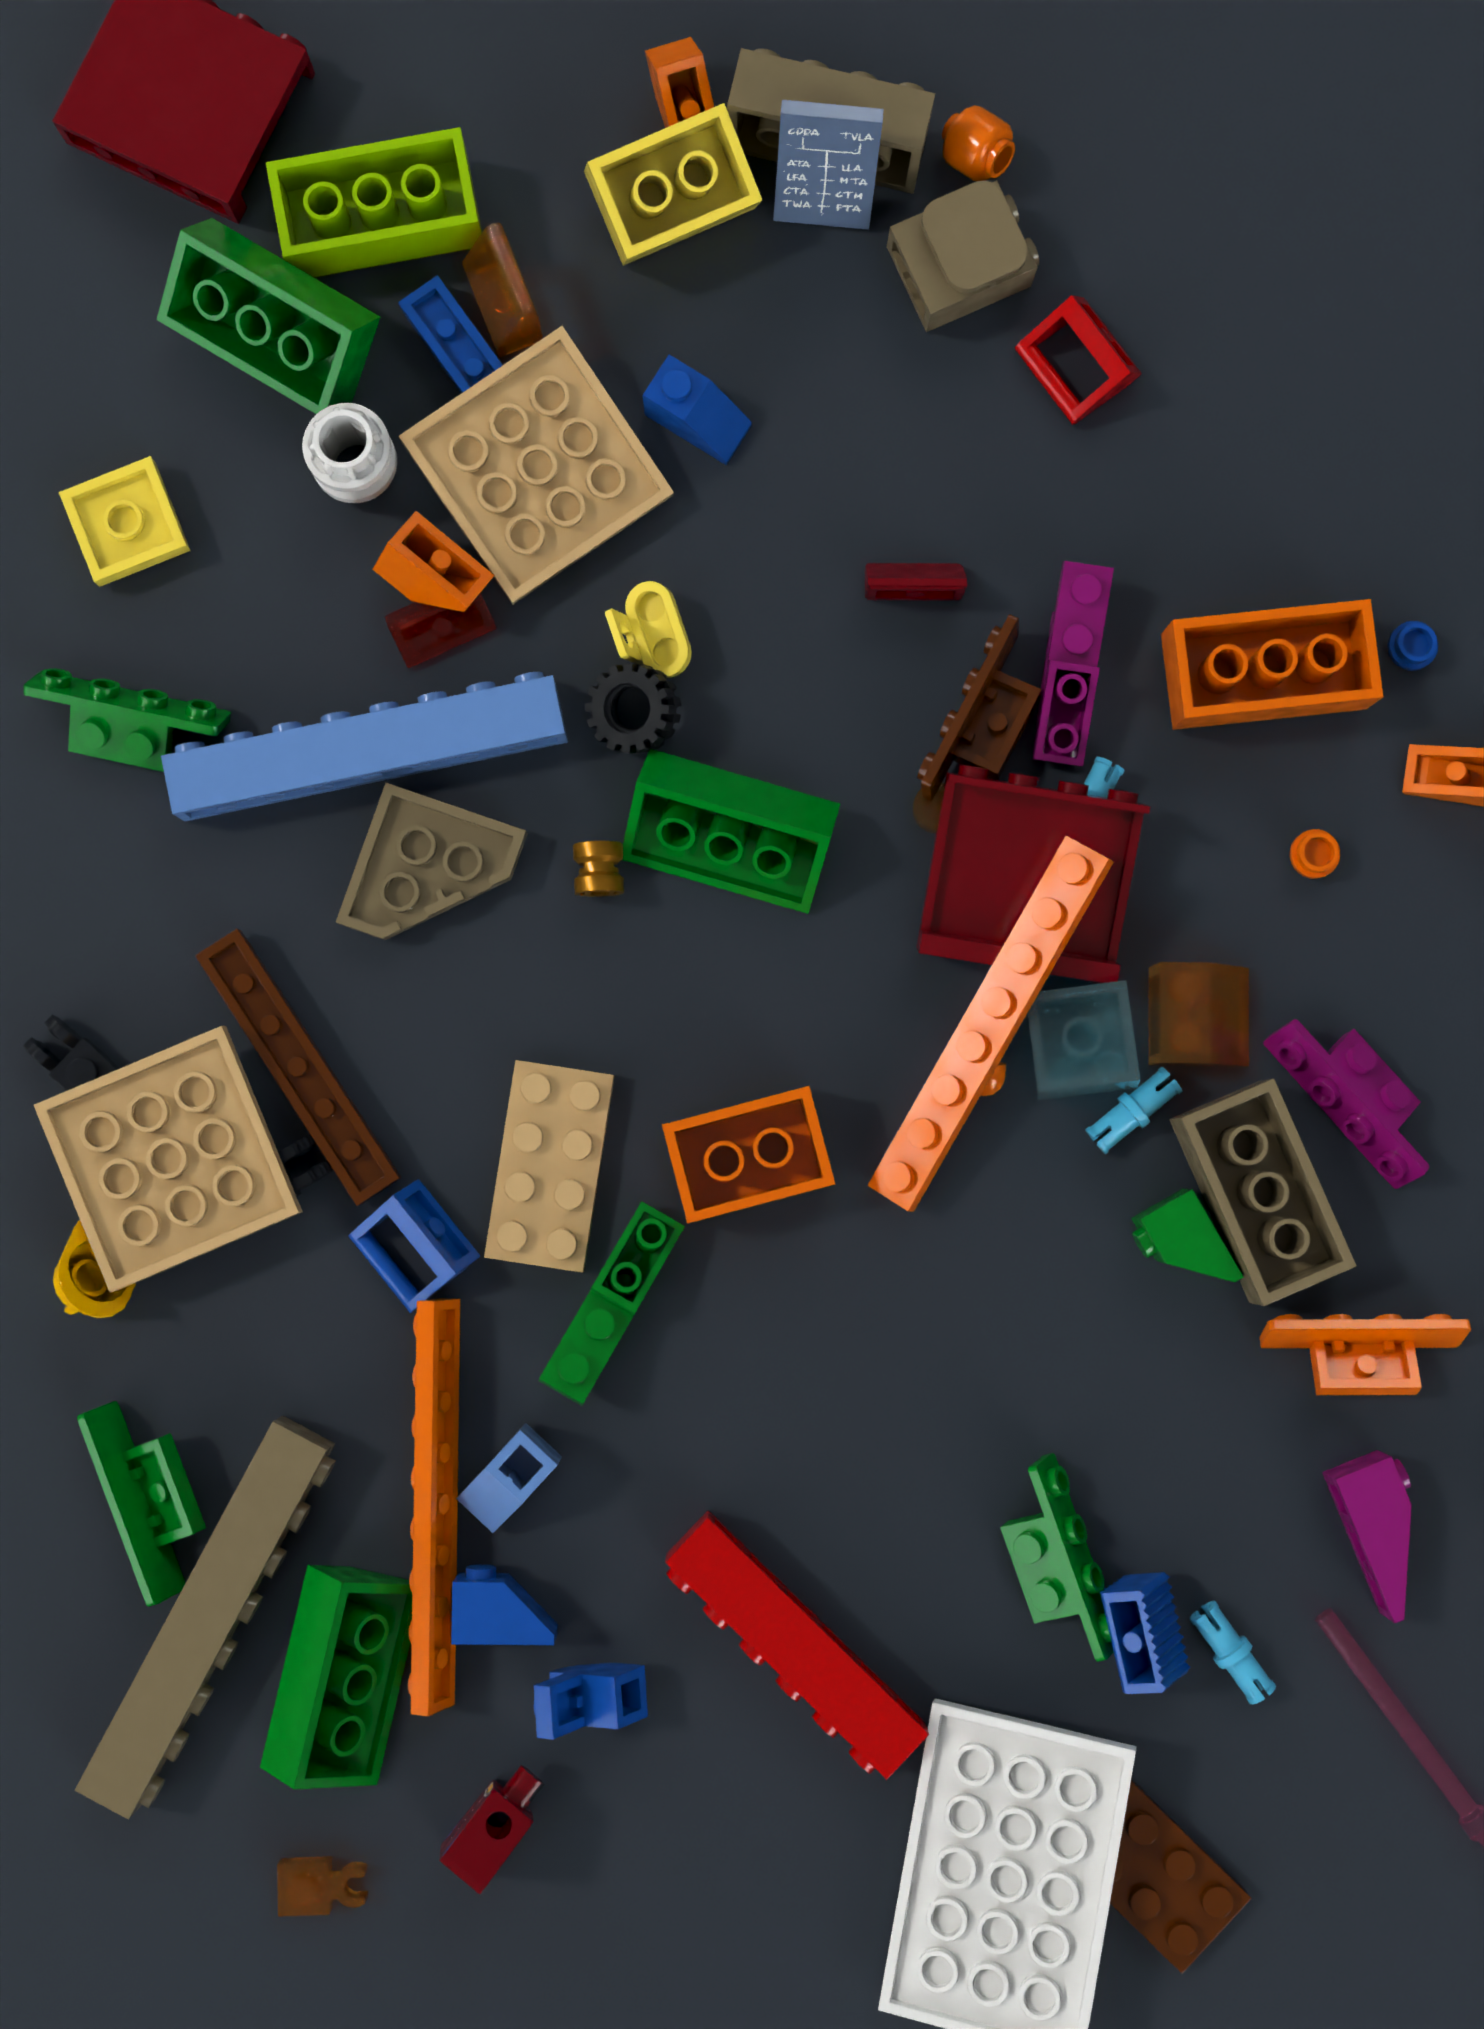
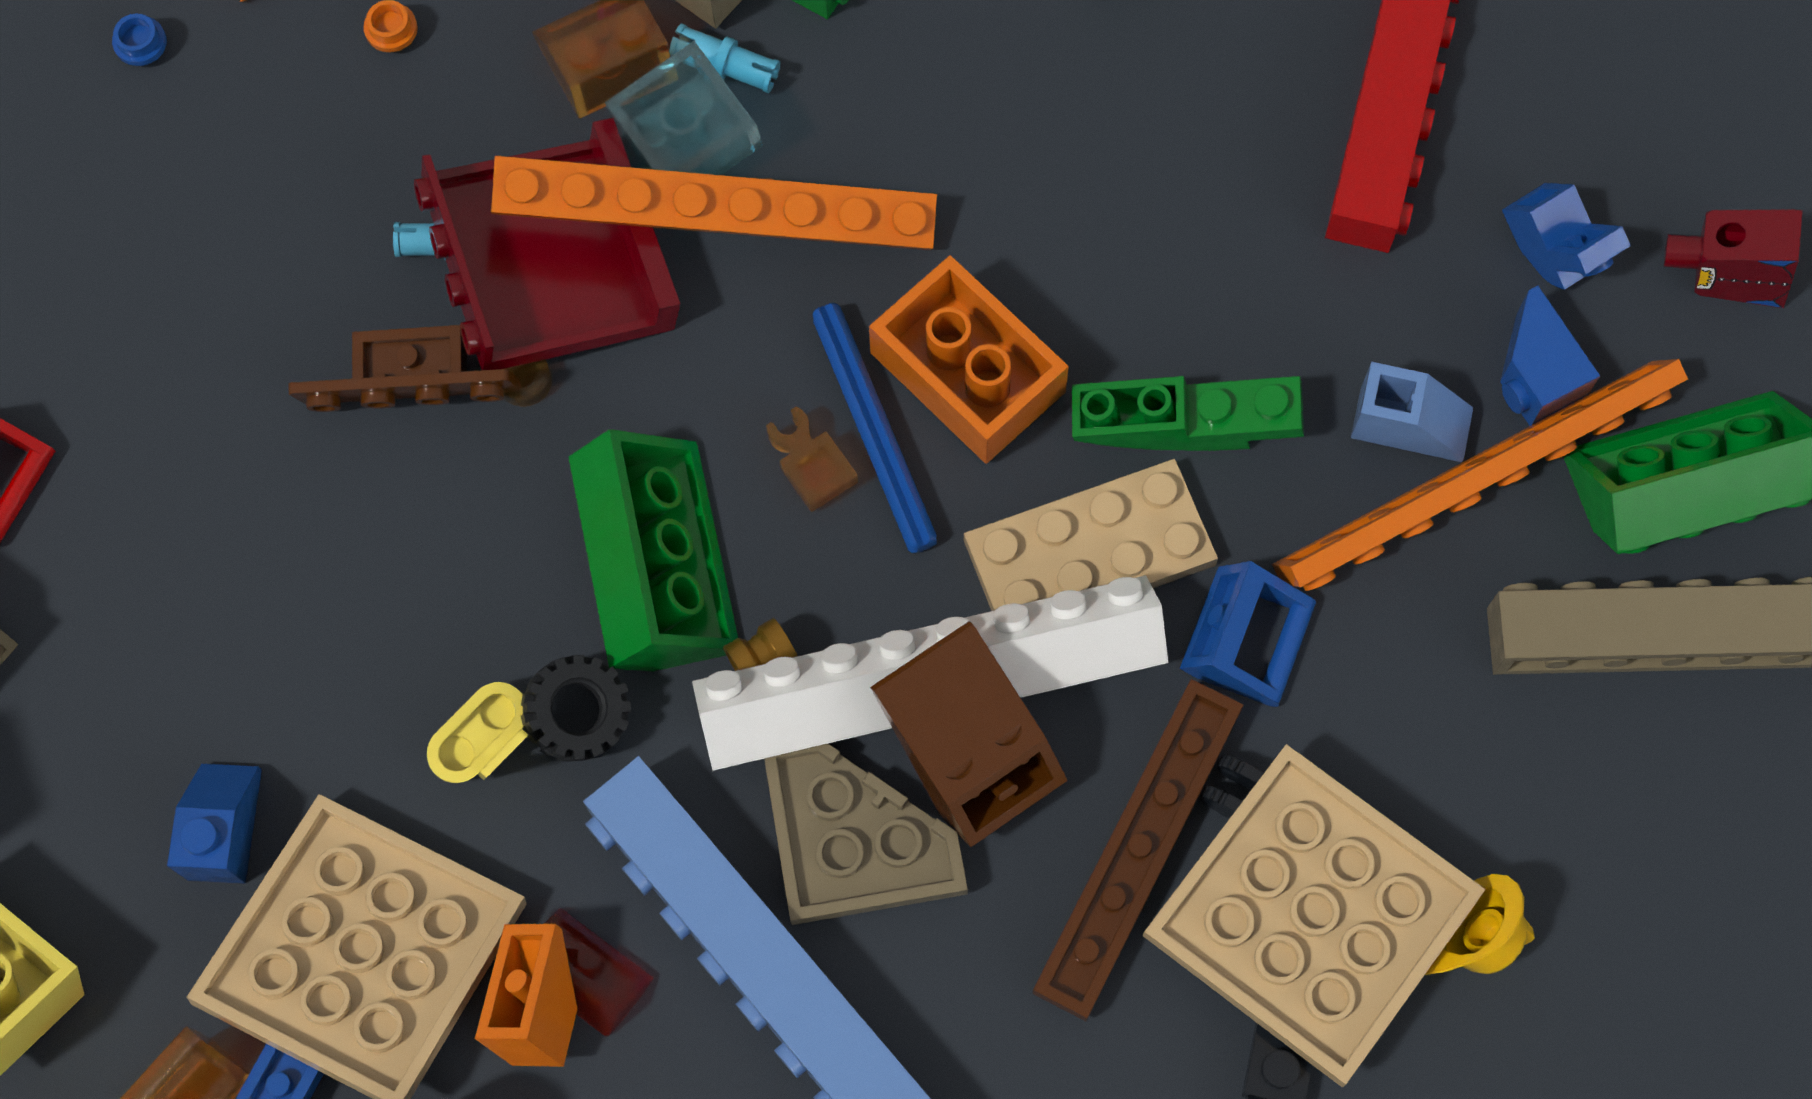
camera: 110 degrees left, 15 degrees down
green bracket [77,1401,206,1607] -> none
dark red slope [865,563,967,600] -> none
magenta slope [1033,561,1114,766] -> none
orange brick [1161,599,1384,730] -> none
none -> white brick [692,575,1168,771]
none -> clear orange plate [766,407,858,512]
none -> blue axle [813,303,937,554]
none -> reddish brown slope [870,621,1068,847]

